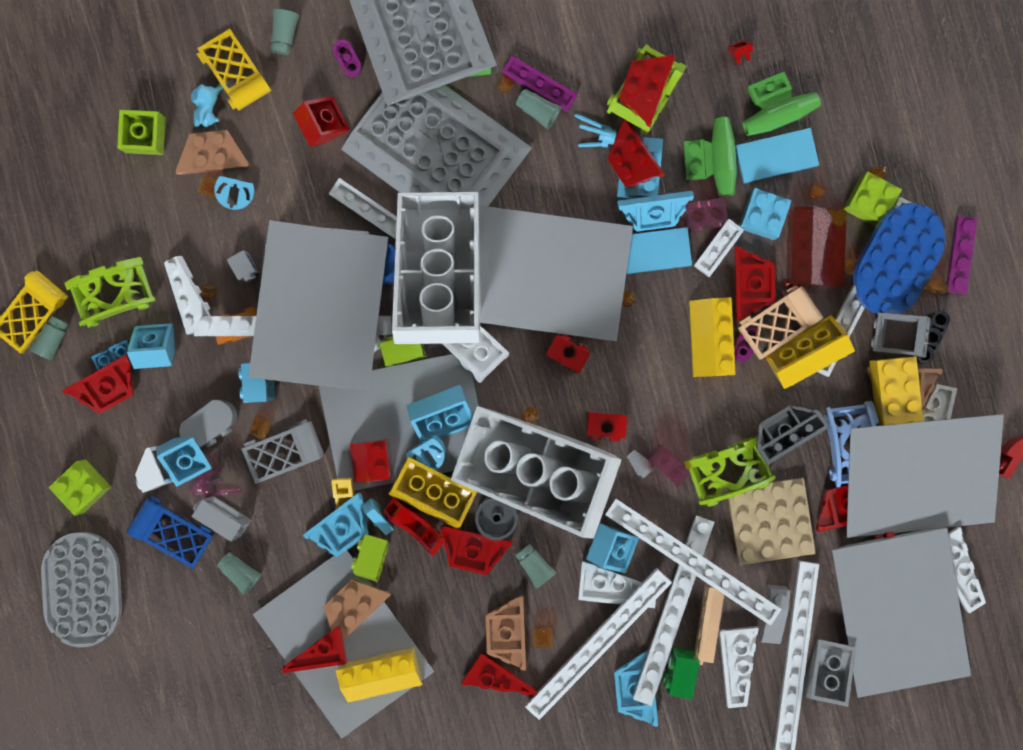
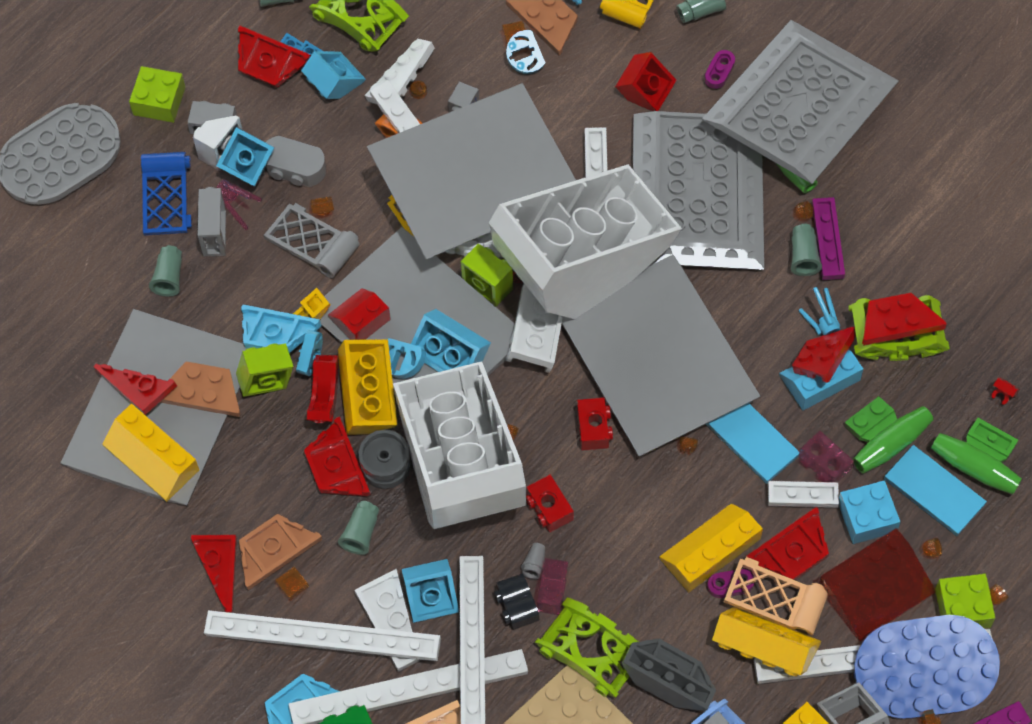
camera: 60 degrees right, 25 degrees down
medium azure brick [239,363,276,403] -> none
medium azure wing [617,191,694,232] -> none
none -> light grey brick [188,101,237,134]
none -> black brick [494,573,540,630]

